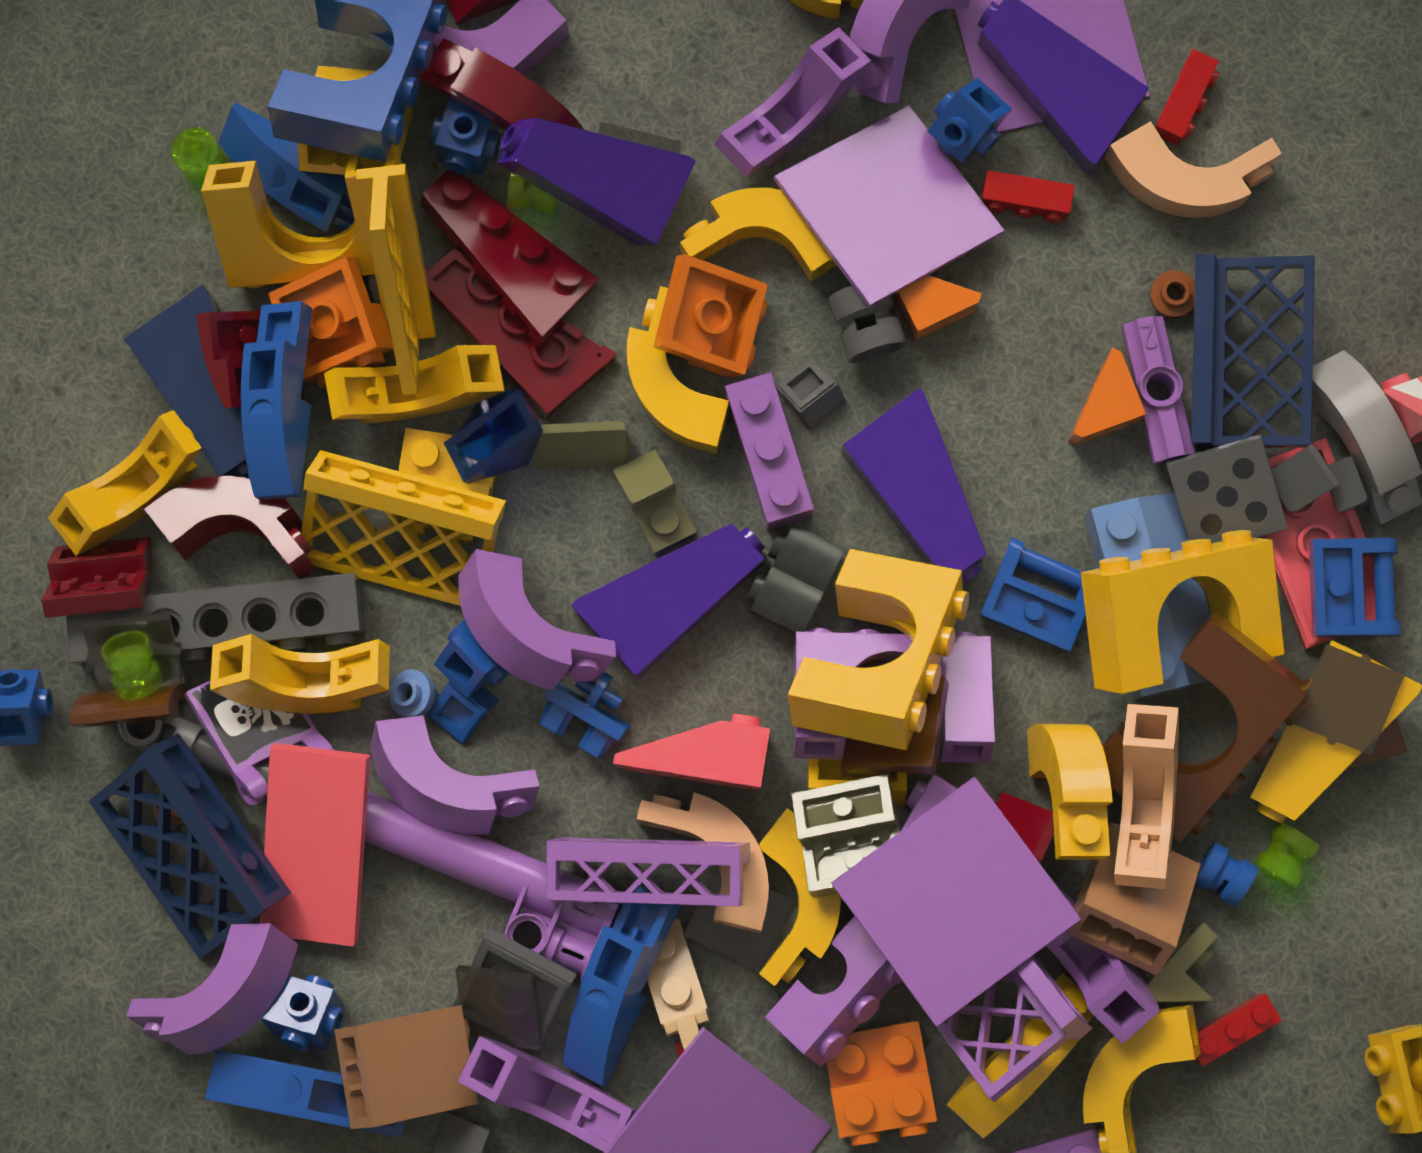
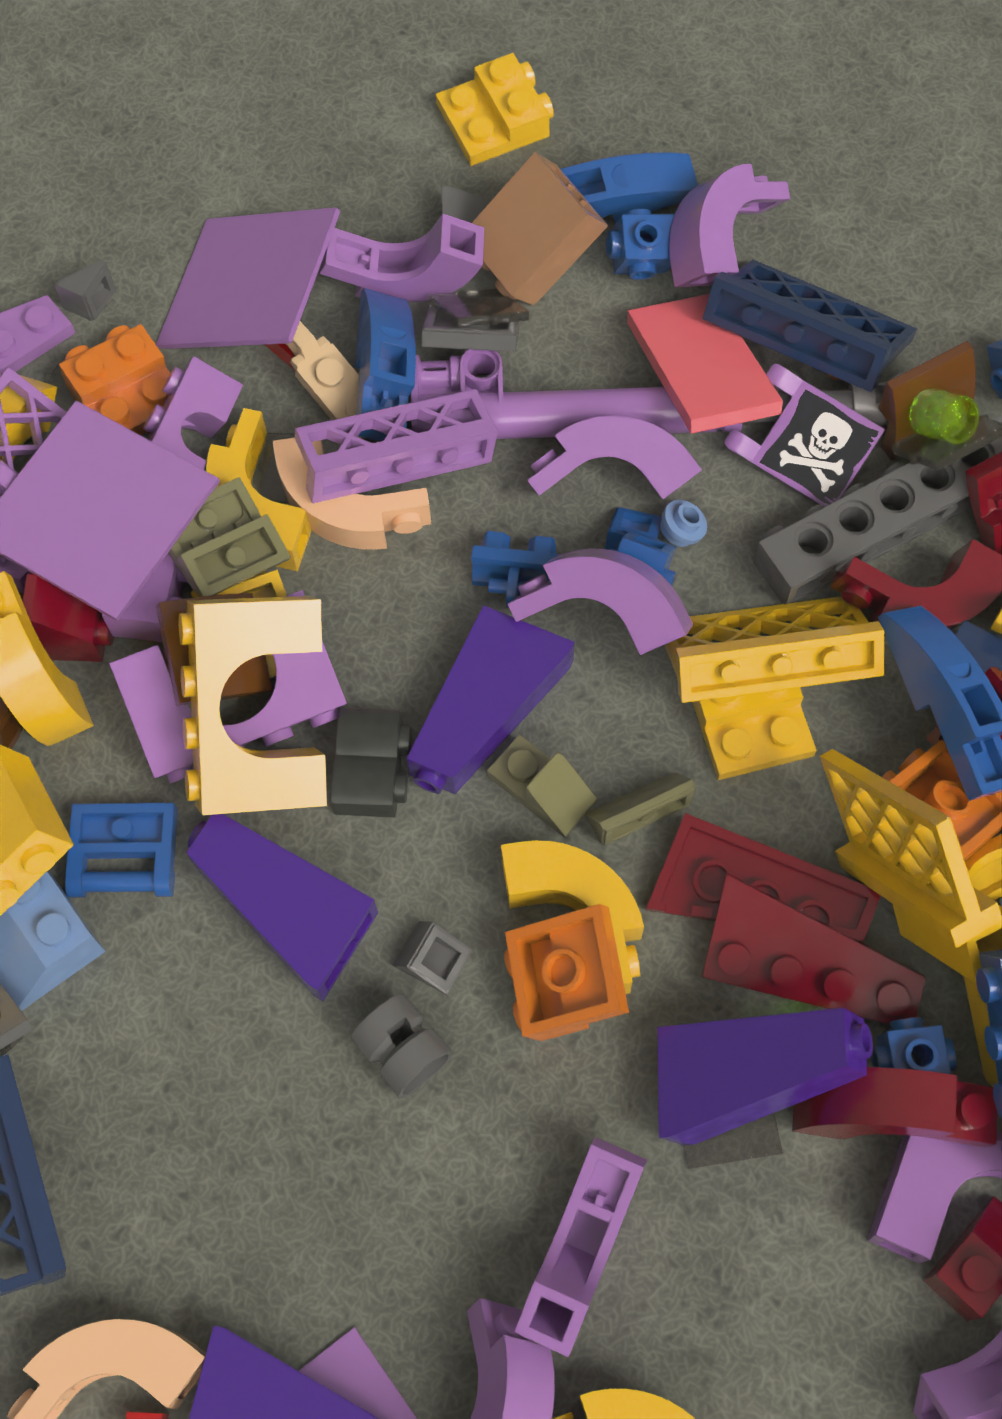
camera: 155 degrees right, 15 degrees down
yellow arch [210,634,390,714] -> none
yellow arch [324,345,504,424] -> none
clear blue slope [444,389,543,484] -> none
coral slope [613,714,770,792] -> none
yellow arch [680,188,837,282] -> none
medium lavender arch [725,372,814,531] -> none
piece [773,106,1005,308] -> none
orange slope [892,275,982,341] -> none
blue brick [927,77,1012,163] -> none
red piece [981,170,1075,223] -> none
orange slope [1068,348,1146,445] -> none
medium lavender piece [1121,316,1195,465] -> none
dark orange plate [1150,270,1195,318] -> none

